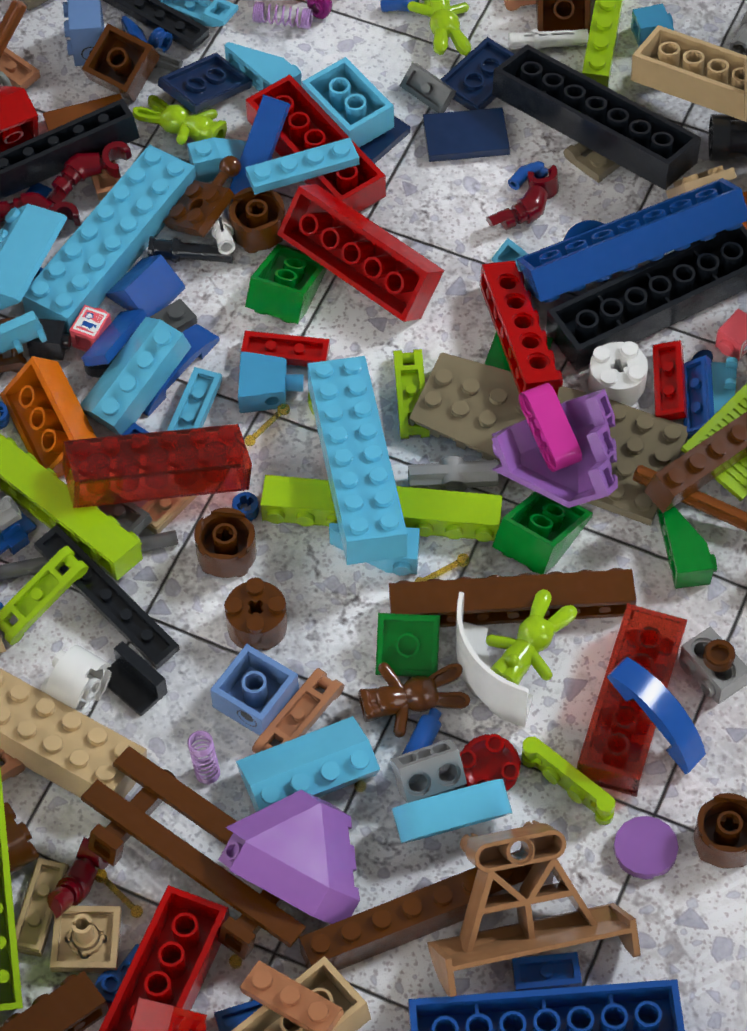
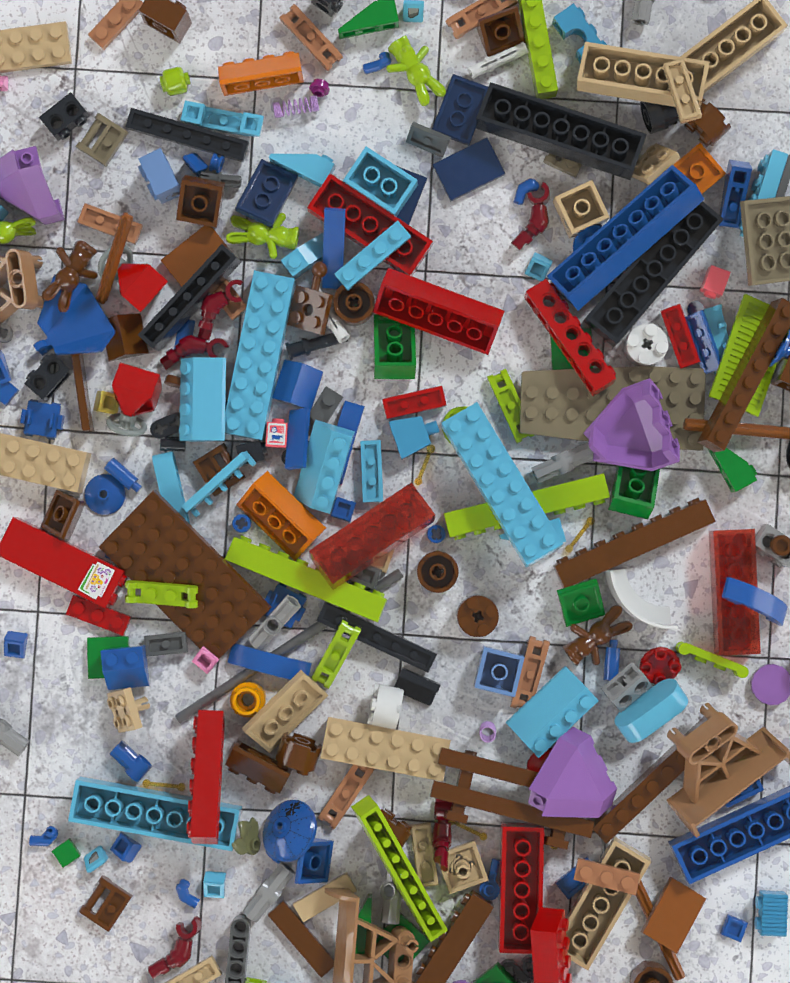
camera: 15 degrees left, 30 degrees up
lime animal [486,589,577,685] -> none
dark pink beam [519,383,582,472] -> none
none -> tan brick [553,180,609,239]

